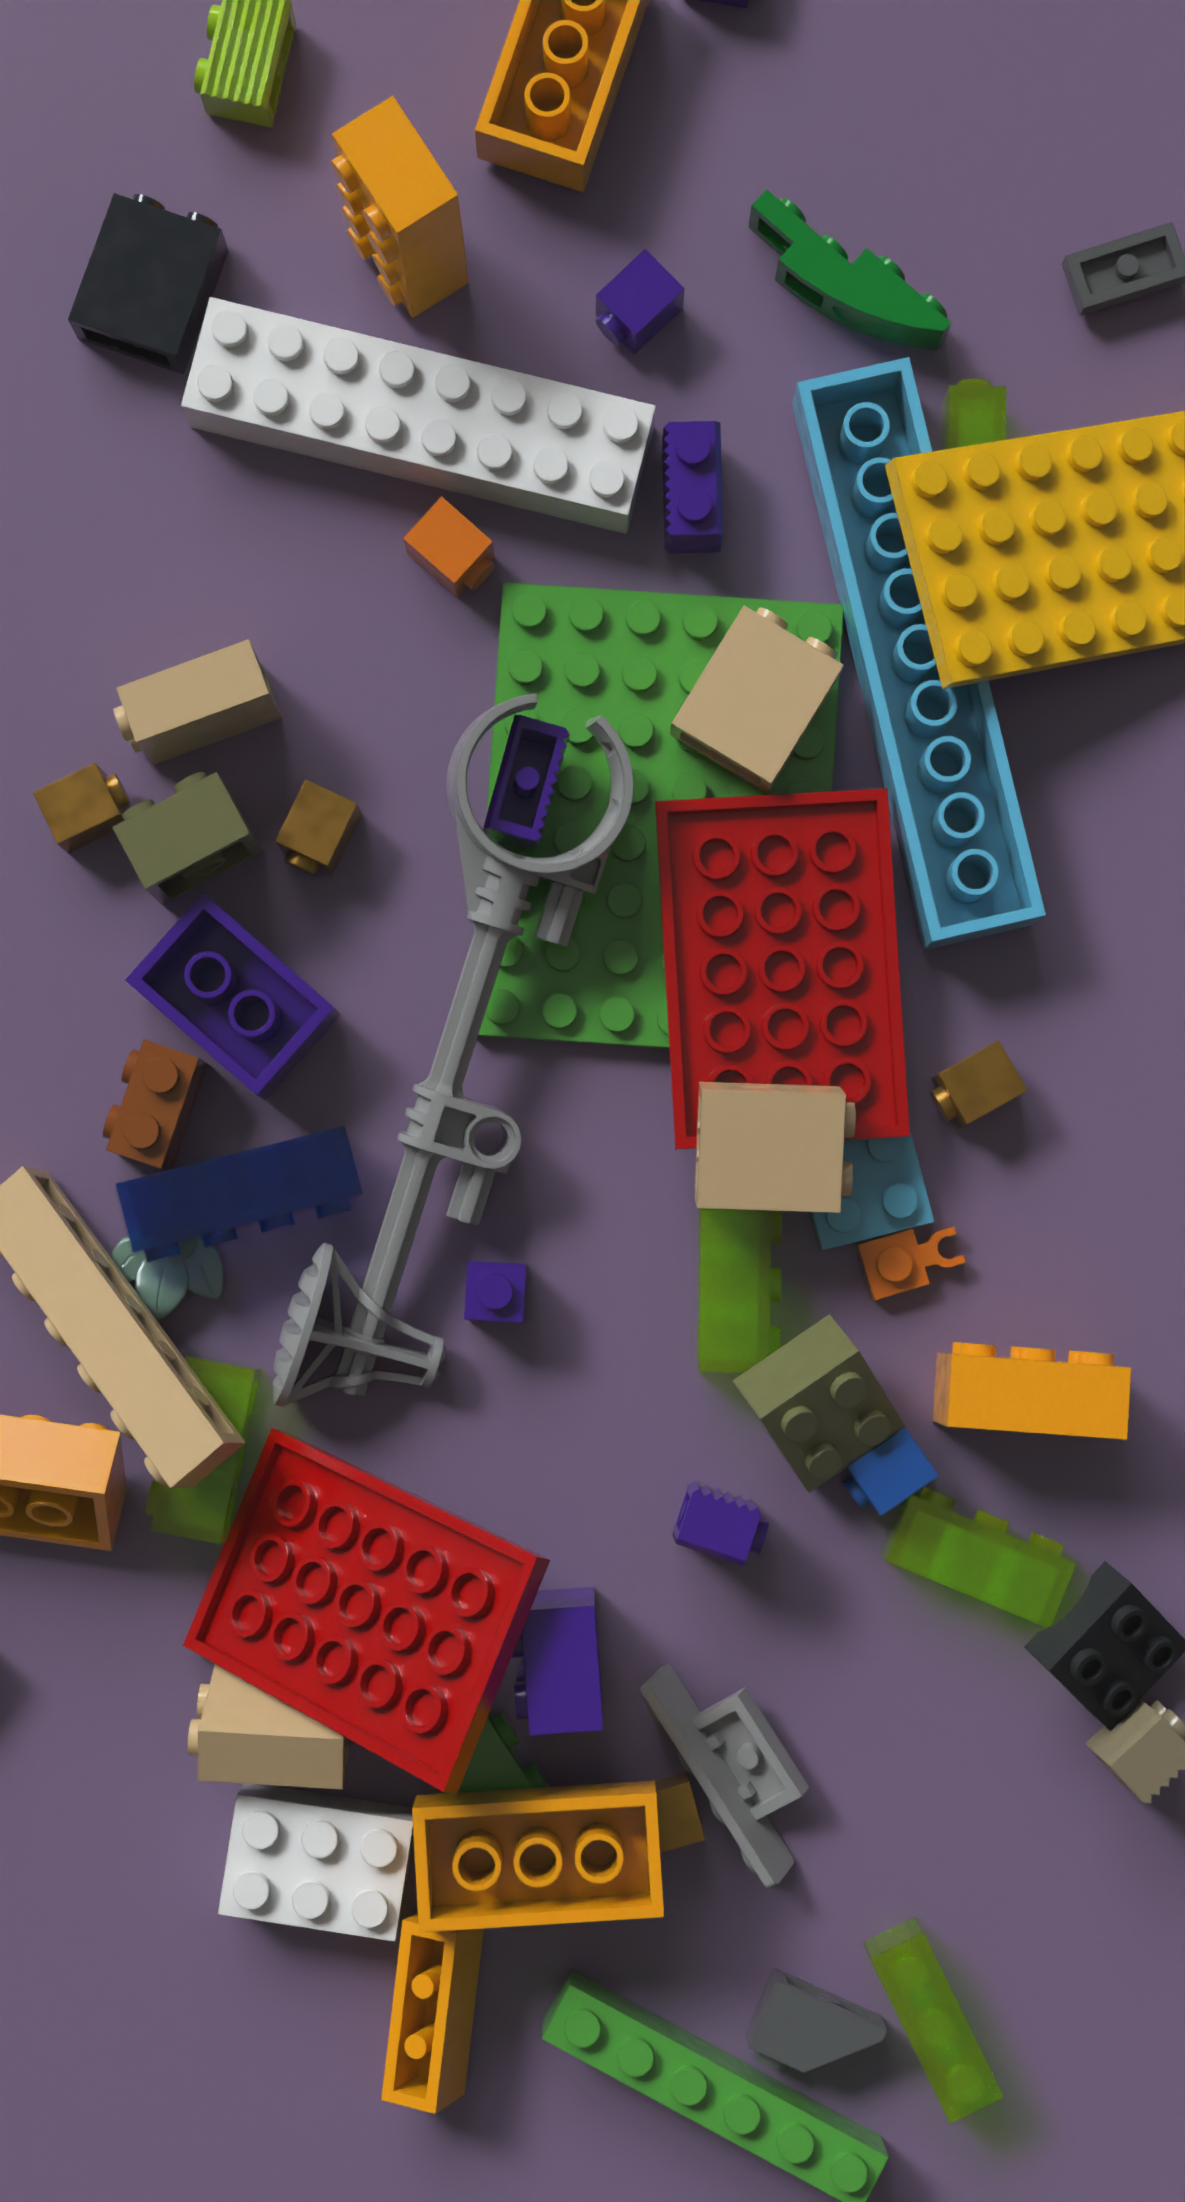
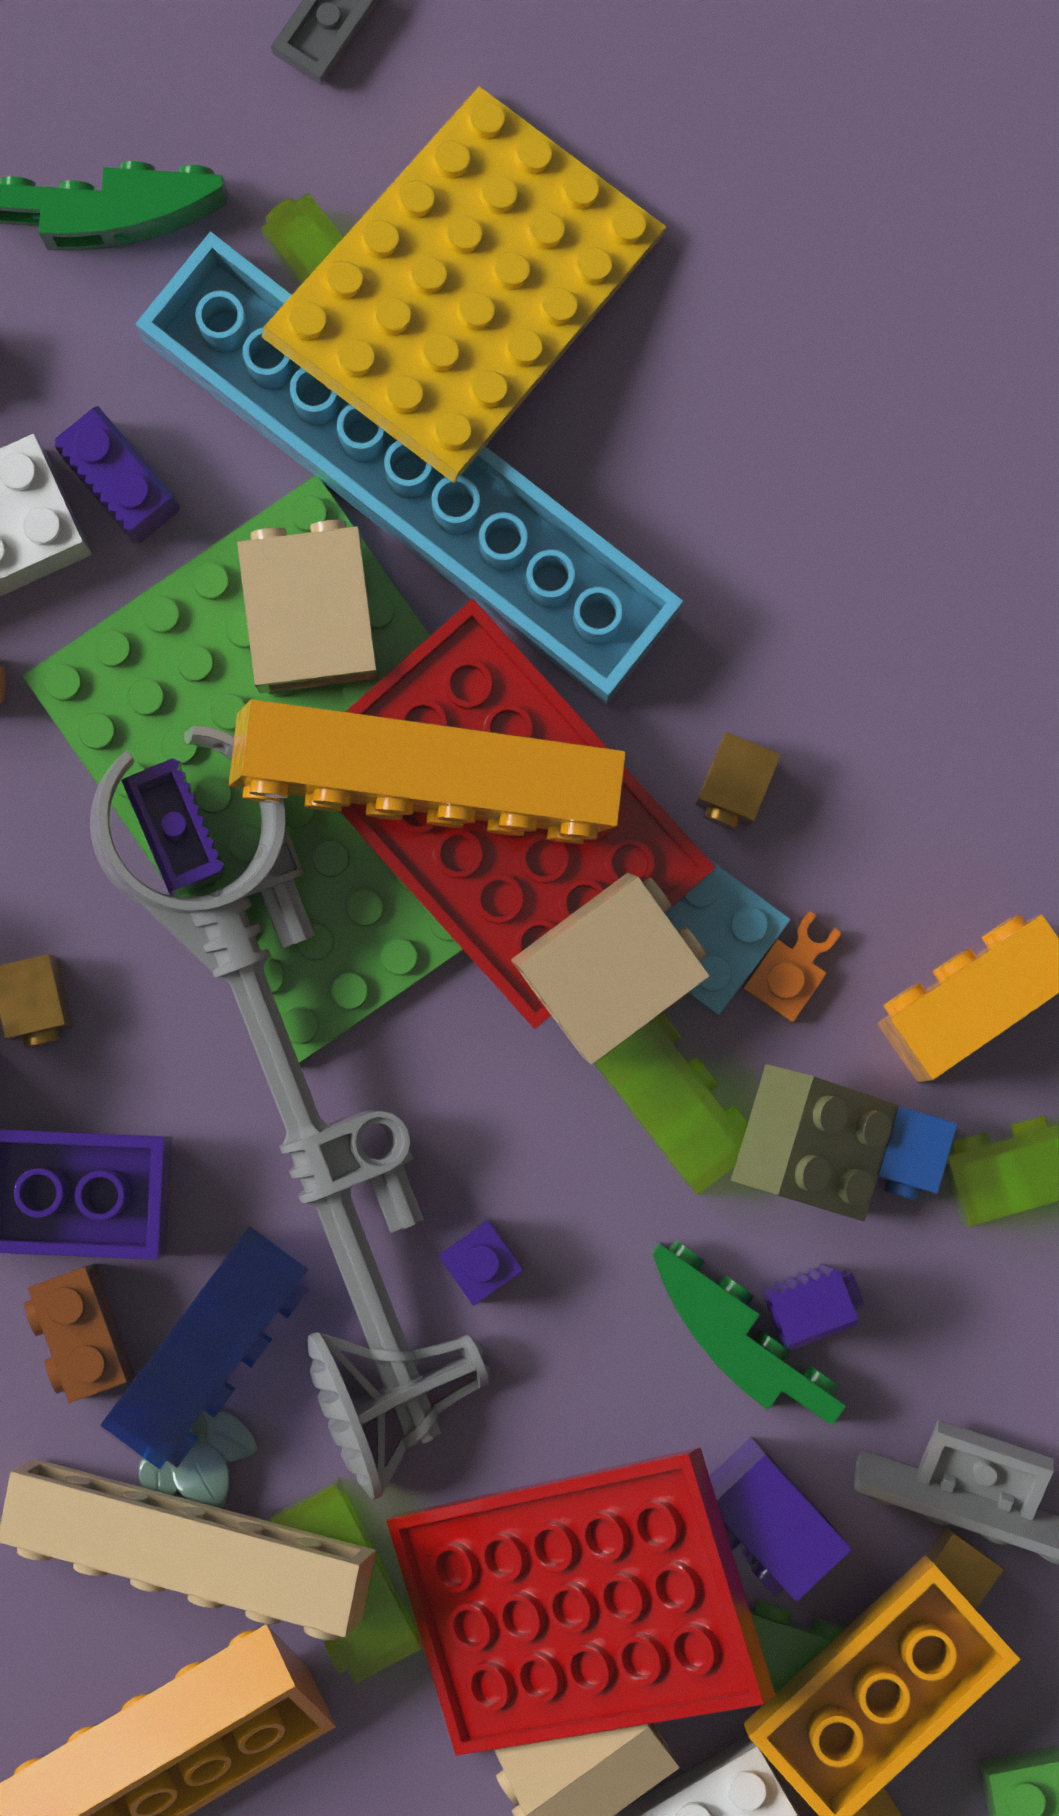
camera: 40 degrees left, 0 degrees up
none -> light orange brick [228,699,625,844]
none -> green slope [650,1240,846,1426]

